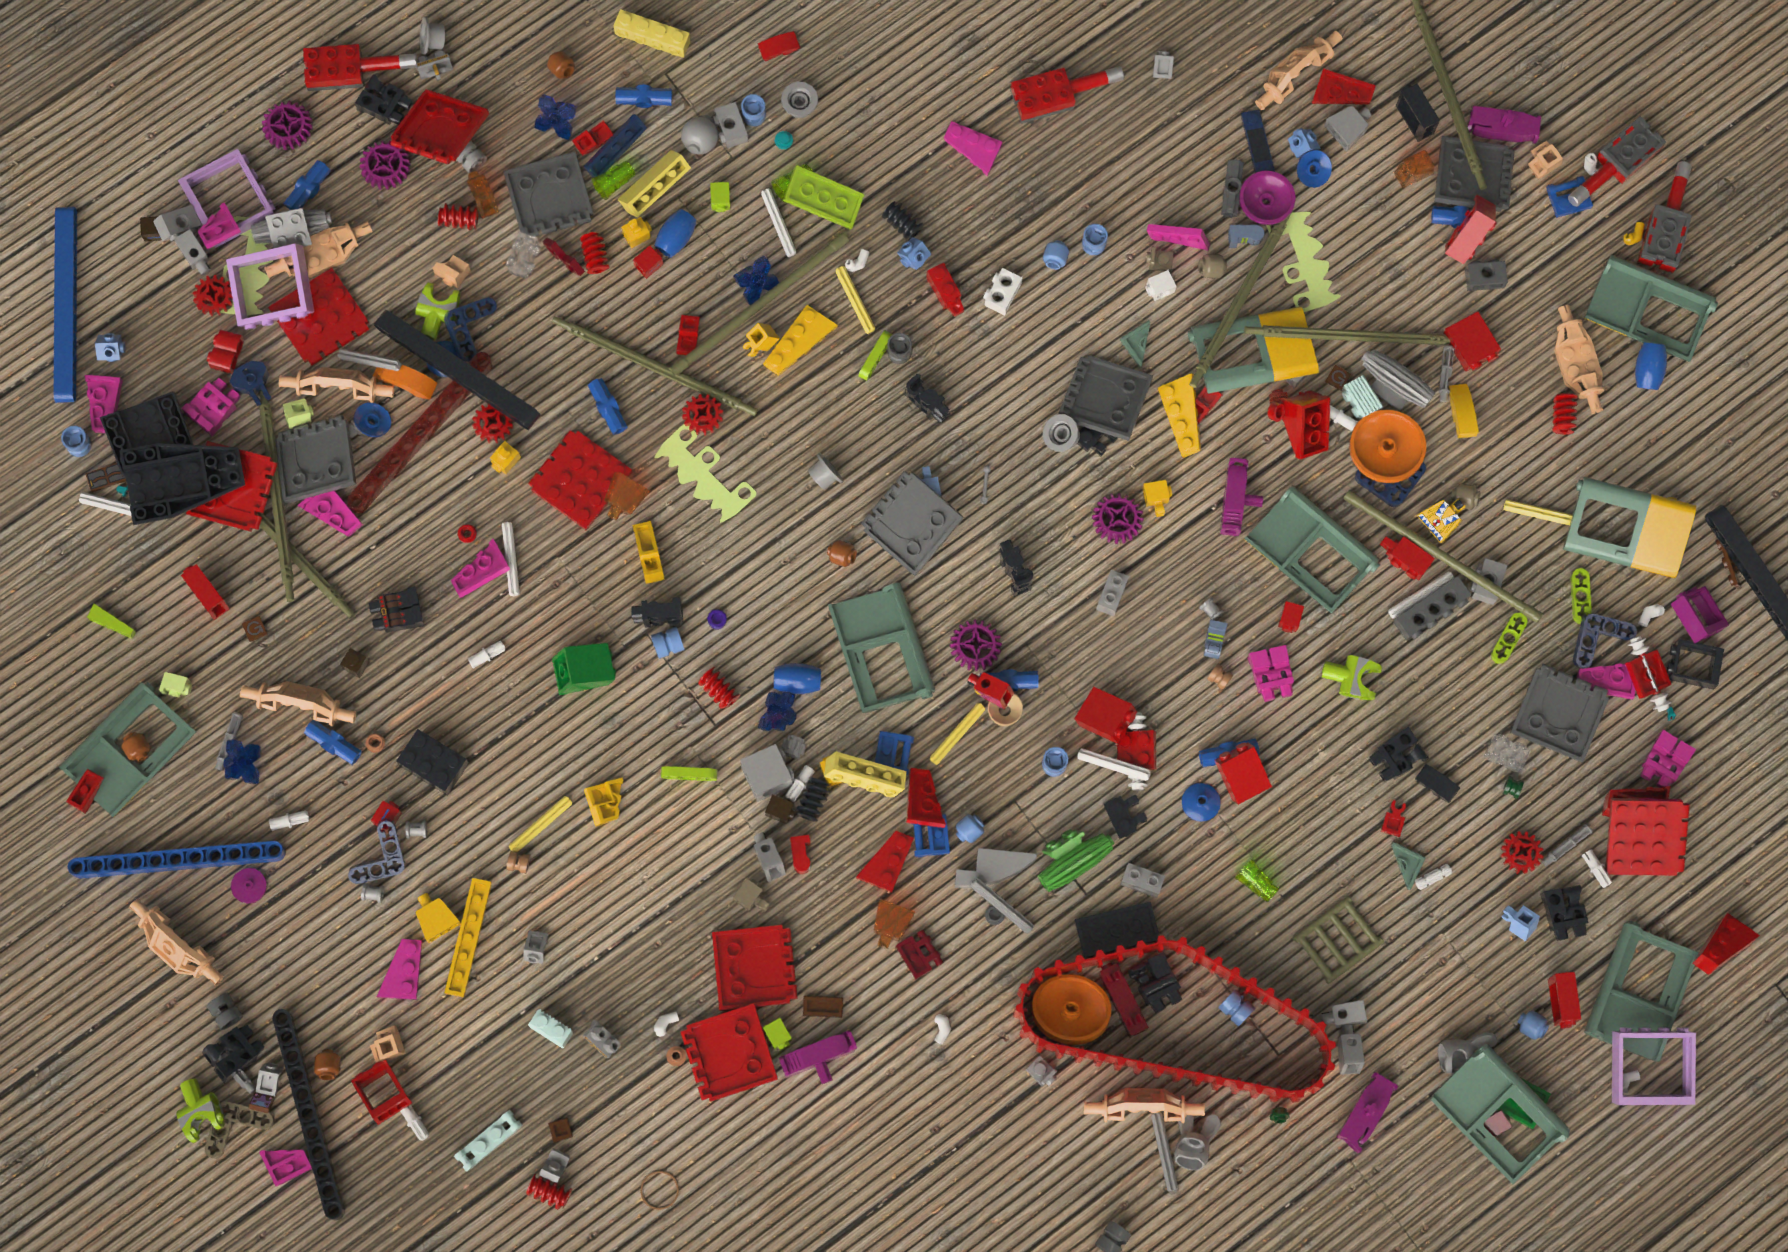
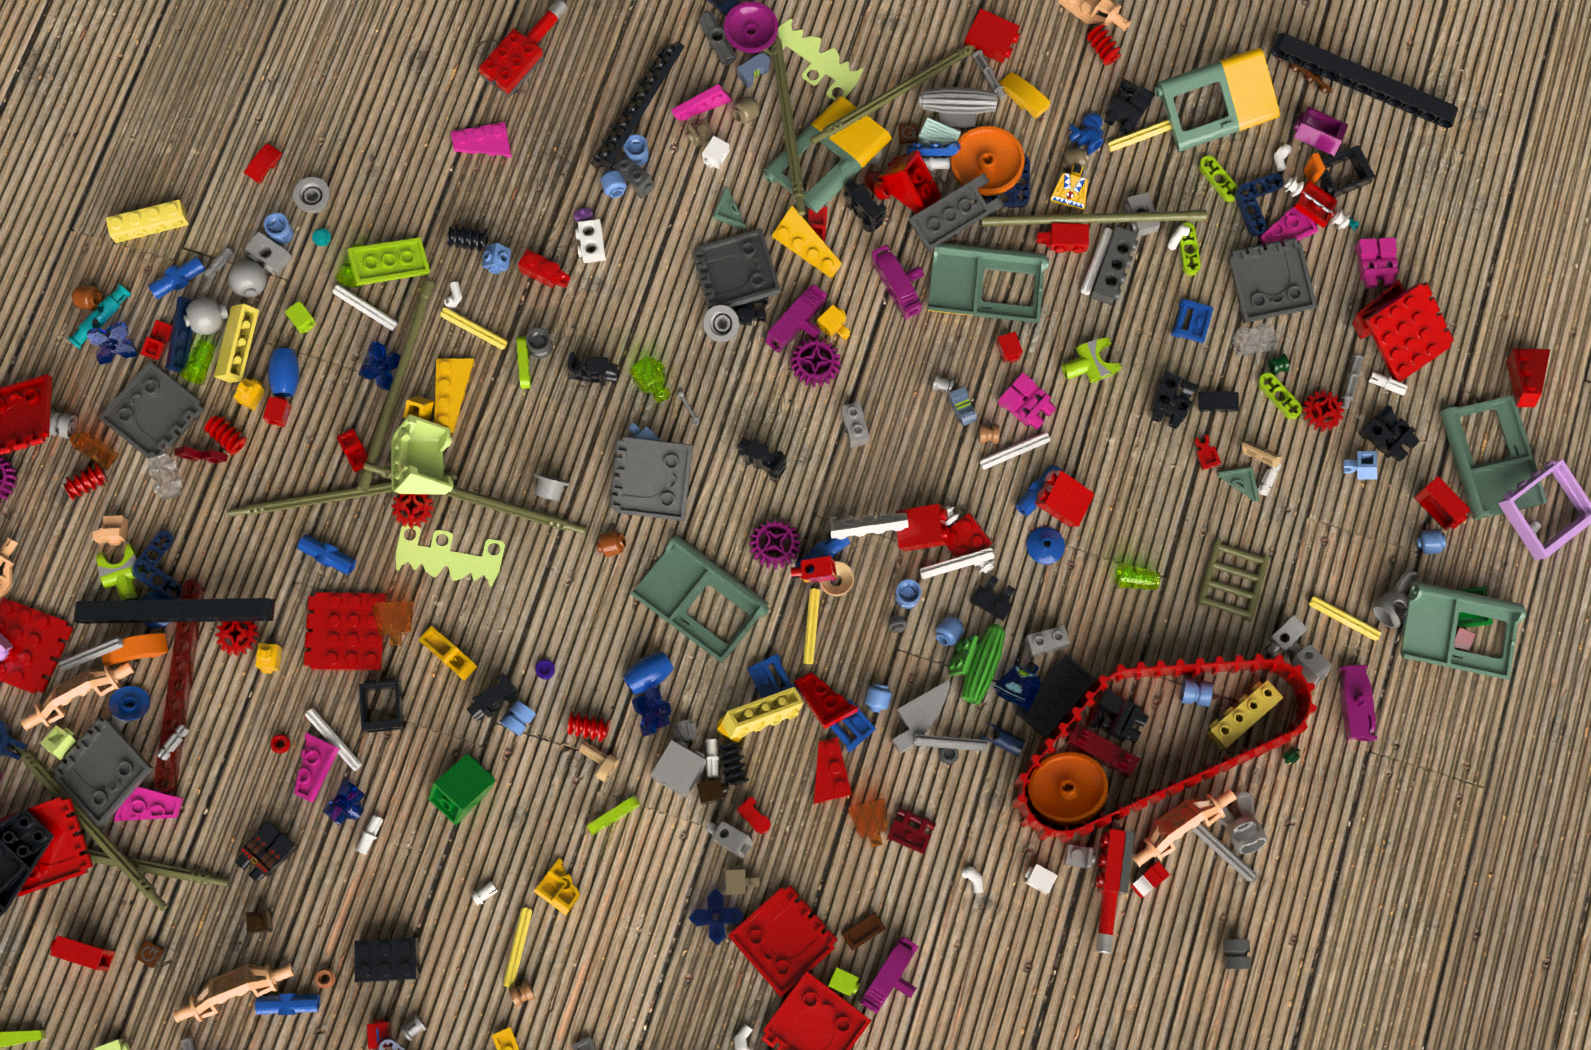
camera: 35 degrees left, 0 degrees up
none -> teal piece [67,284,131,350]
none -> light grey axle [157,724,189,761]
none -> light grey brick [183,297,228,335]
none -> light grey axle [204,247,234,280]
none -> clear blue plant [322,780,365,826]
none -> black window [359,677,404,733]
none -> olive axle [363,462,587,535]
none -> yellowish green windscreen [391,414,453,495]
none -> white pin [471,881,498,905]
none -> medium lavender piece [573,208,593,223]
none -> tan piece [579,742,619,783]
none -> black plate [591,42,685,168]
none -> dark grey bracket [613,155,654,199]
none -> clear neon green piece [630,357,670,403]
none -> clear blue plant [689,889,744,945]
none -> magenta piece [765,284,827,353]
none -> white wing [830,513,908,539]
none -> black hips [844,179,887,232]
none -> dark grey plate [888,616,907,633]
none -> blue plate [907,141,961,156]
none -> dark grey hinge [909,173,1004,251]
none -> medium blue head [935,617,964,646]
none -> white axle [979,432,1050,469]
none -> dark blue piece [979,722,1026,757]
none -> clear blue torso [994,662,1041,711]
none -> white brick [1024,864,1058,894]
none -> blue animal [1069,113,1104,155]
none -> red piece [1095,829,1134,954]
none -> black hips [1104,78,1155,135]
none -> red leg [1130,861,1170,899]
none -> white arm [1167,224,1190,250]
none -> blue plate [1171,299,1214,343]
none -> light yellow brick [1207,680,1284,751]
none -> tan slope [1241,441,1283,468]
none -> lime beam [1258,373,1302,419]
none -> orange tile [1303,152,1326,184]
none -> light yellow axle [1309,596,1381,641]

